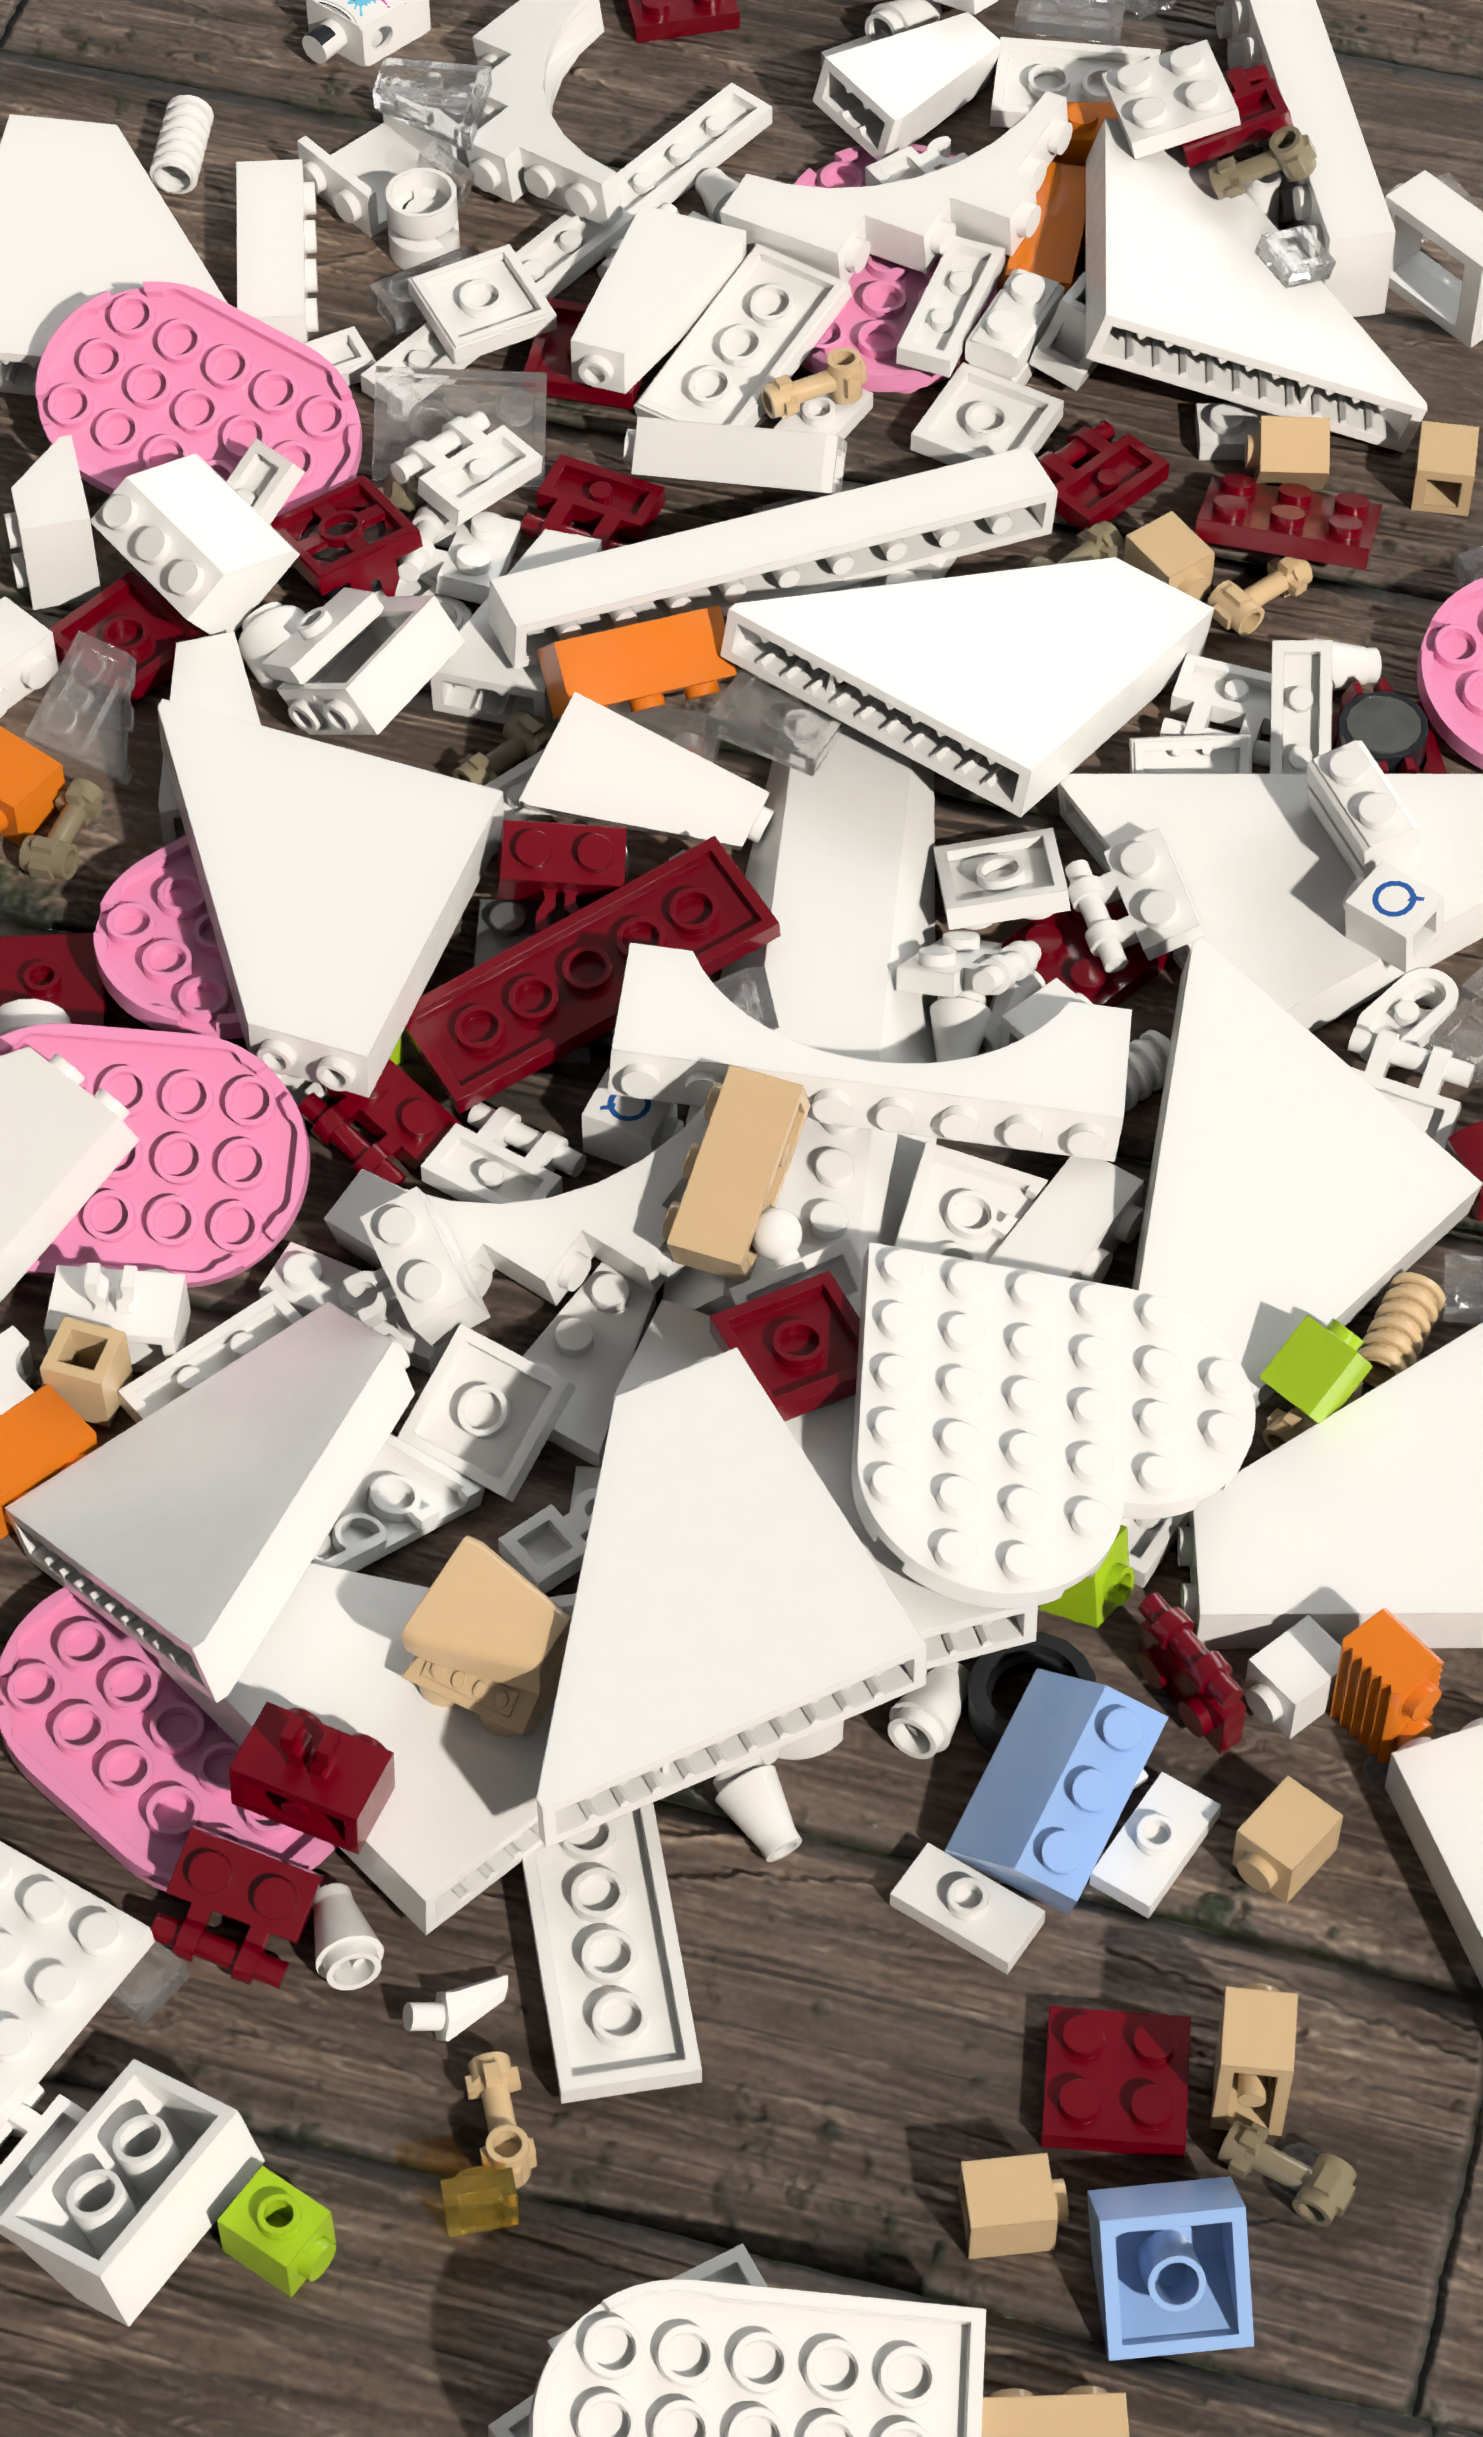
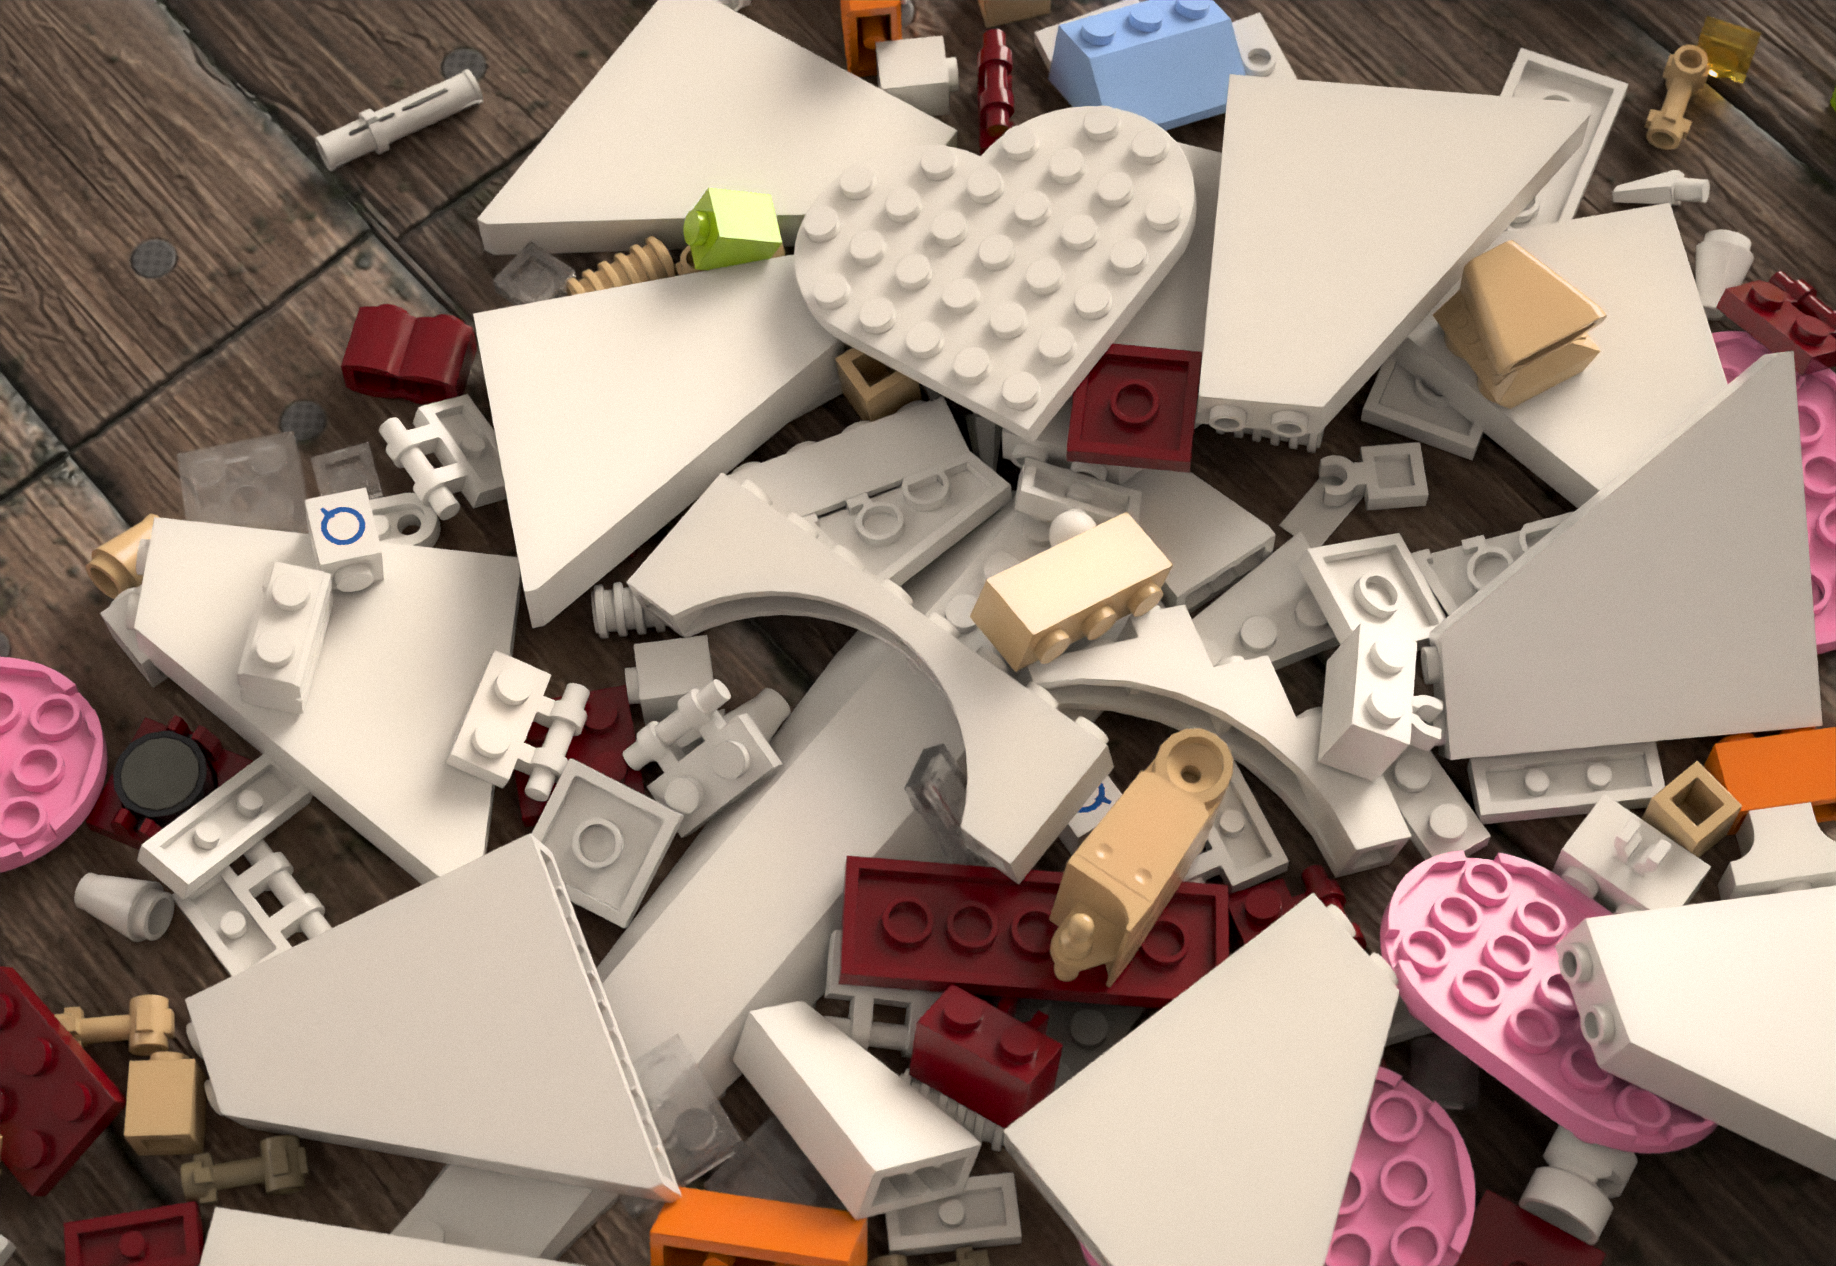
camera: 145 degrees left, 10 degrees up
dark red brick [229,1701,395,1855] -> none
white plate [1129,733,1252,774] -> none
none -> tan piece [1049,729,1233,987]

